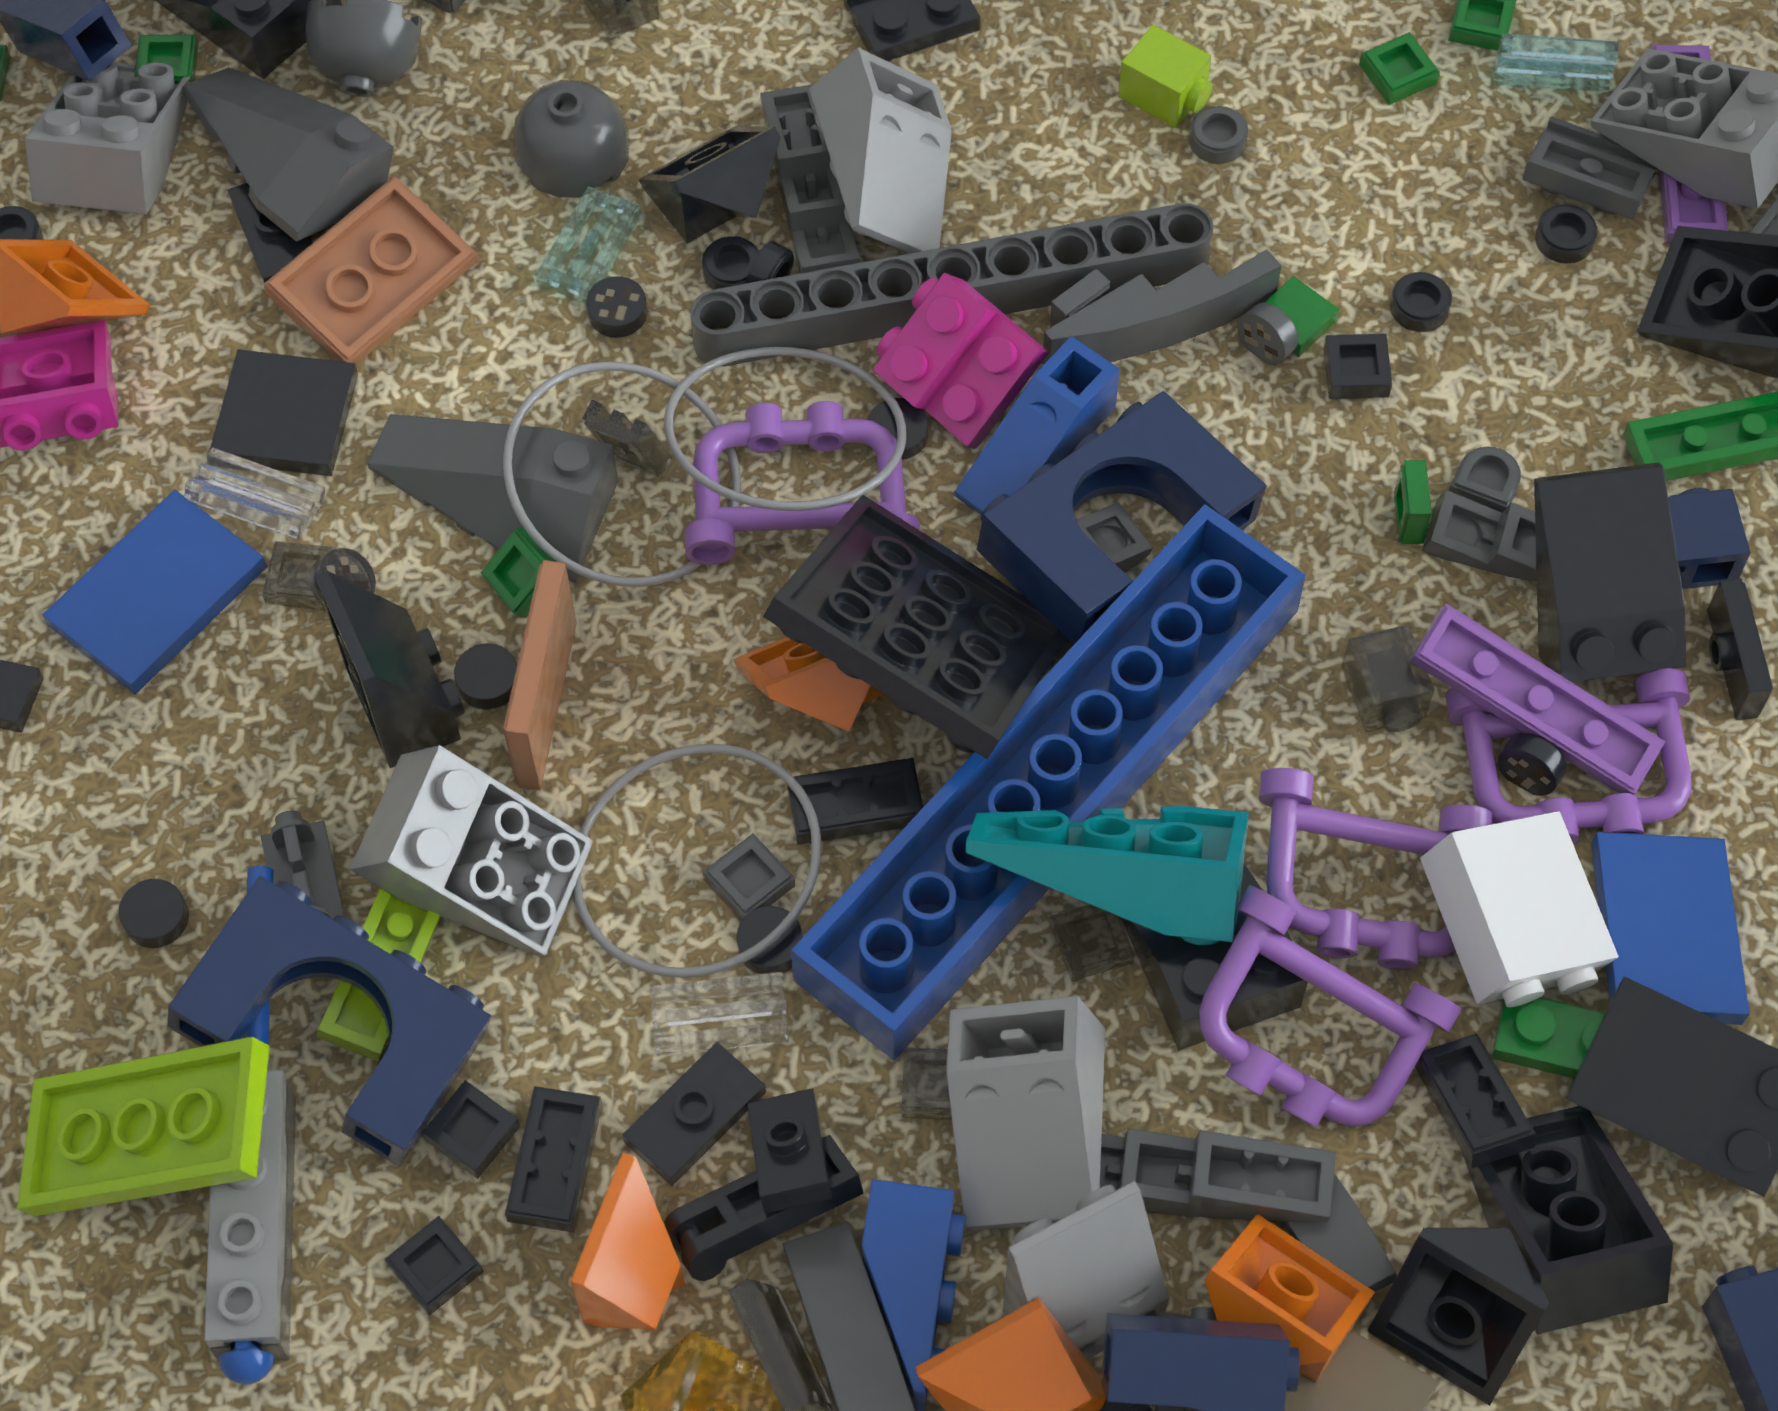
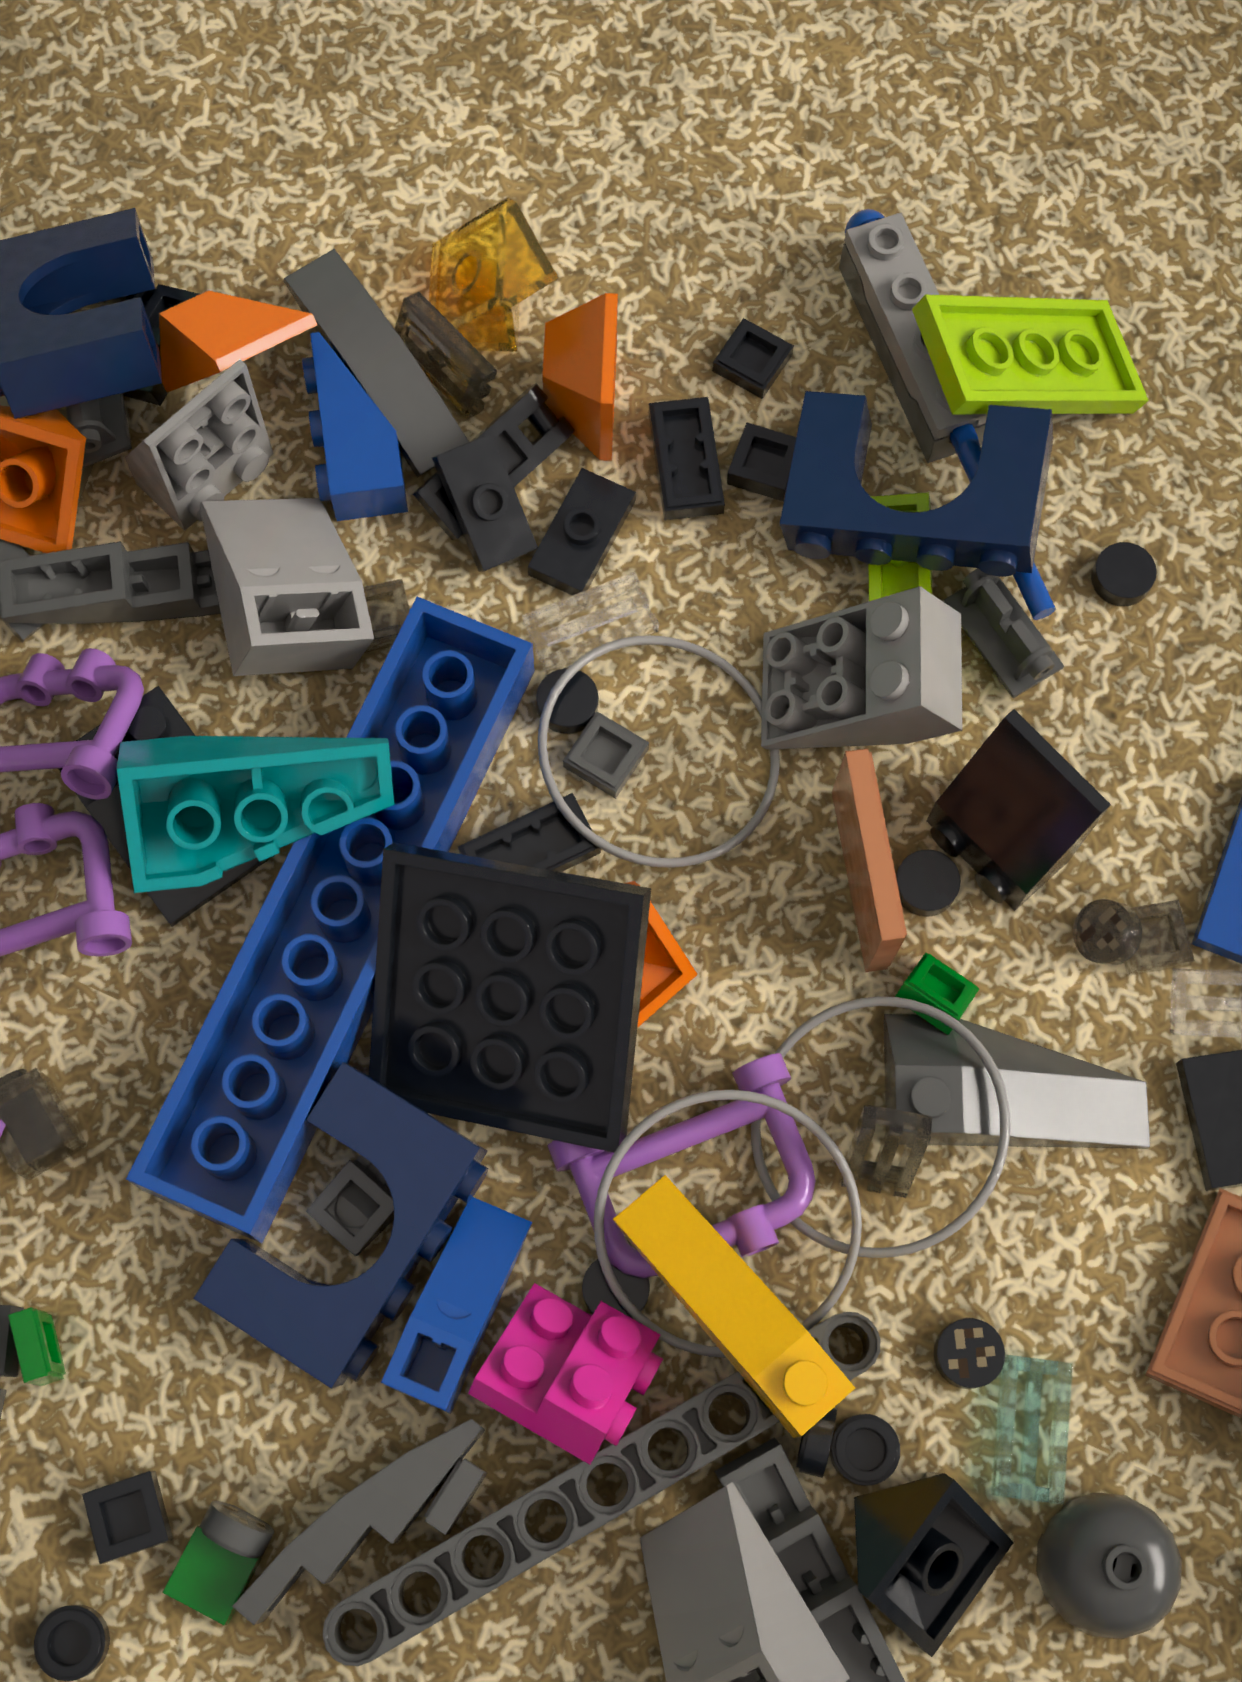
camera: 160 degrees right, 10 degrees up
none -> yellow slope [613,1175,855,1438]

